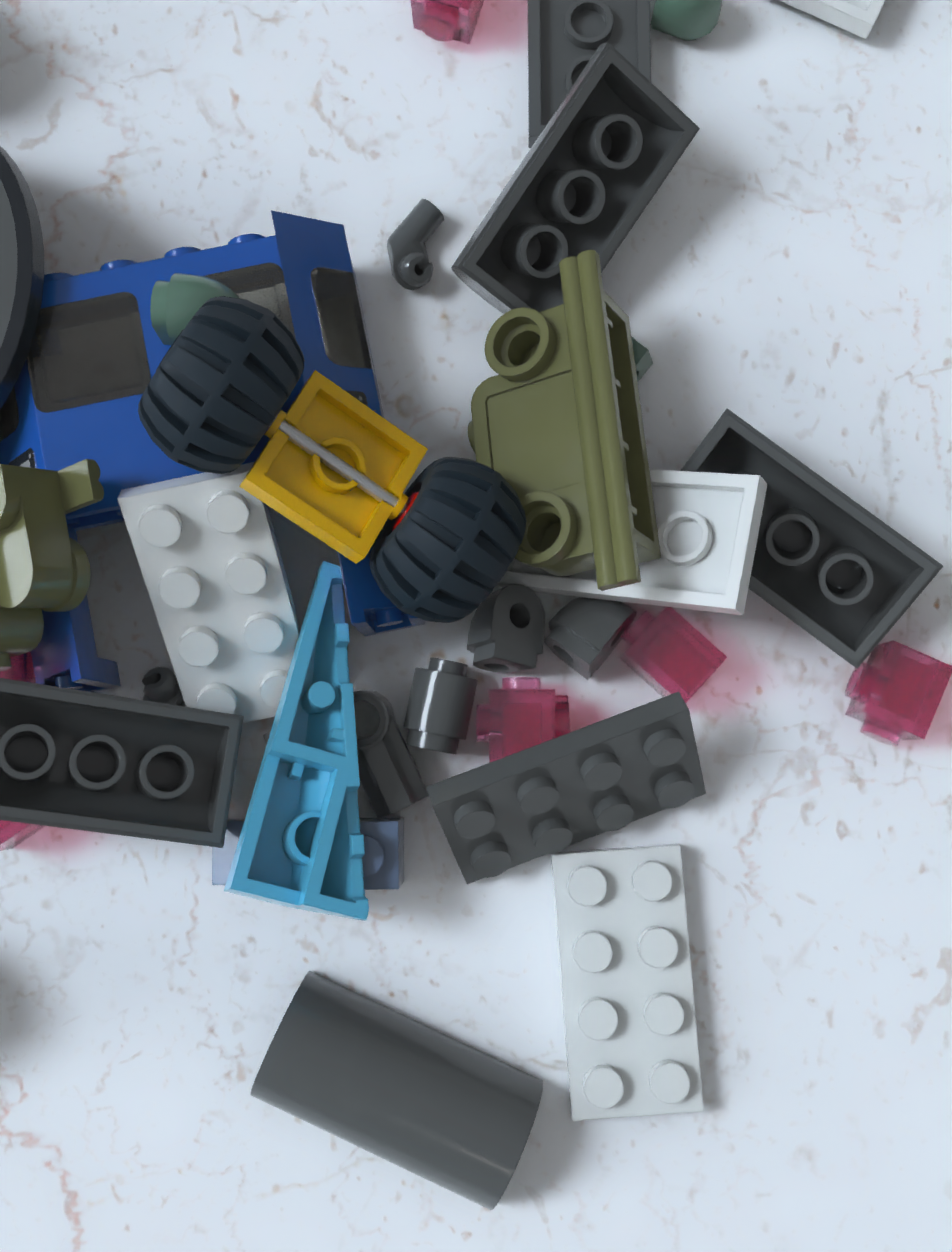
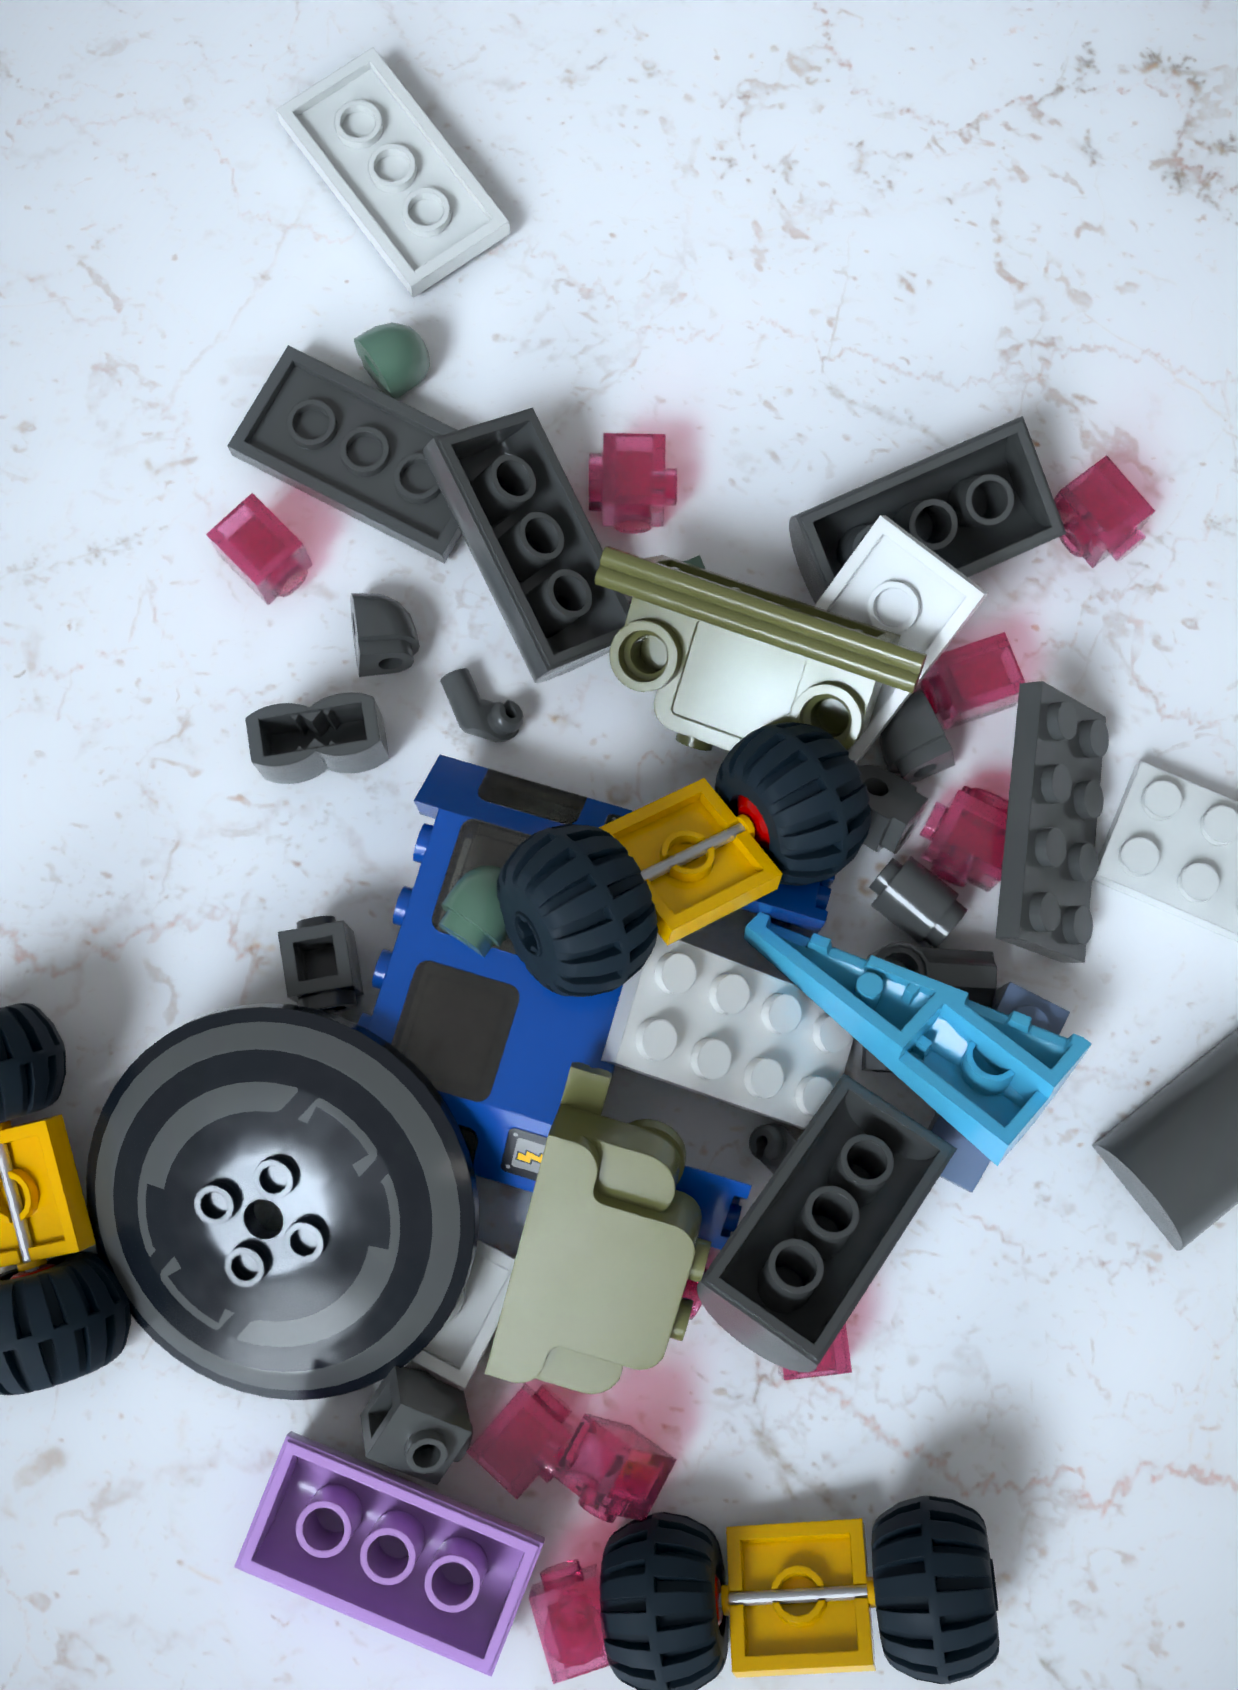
camera: 70 degrees left, 5 degrees down
none -> dark grey brick [245,692,389,784]
none -> dark grey brick [278,916,364,1014]
none -> dark grey piece [350,593,420,677]
none -> clear pink brick [589,433,677,534]

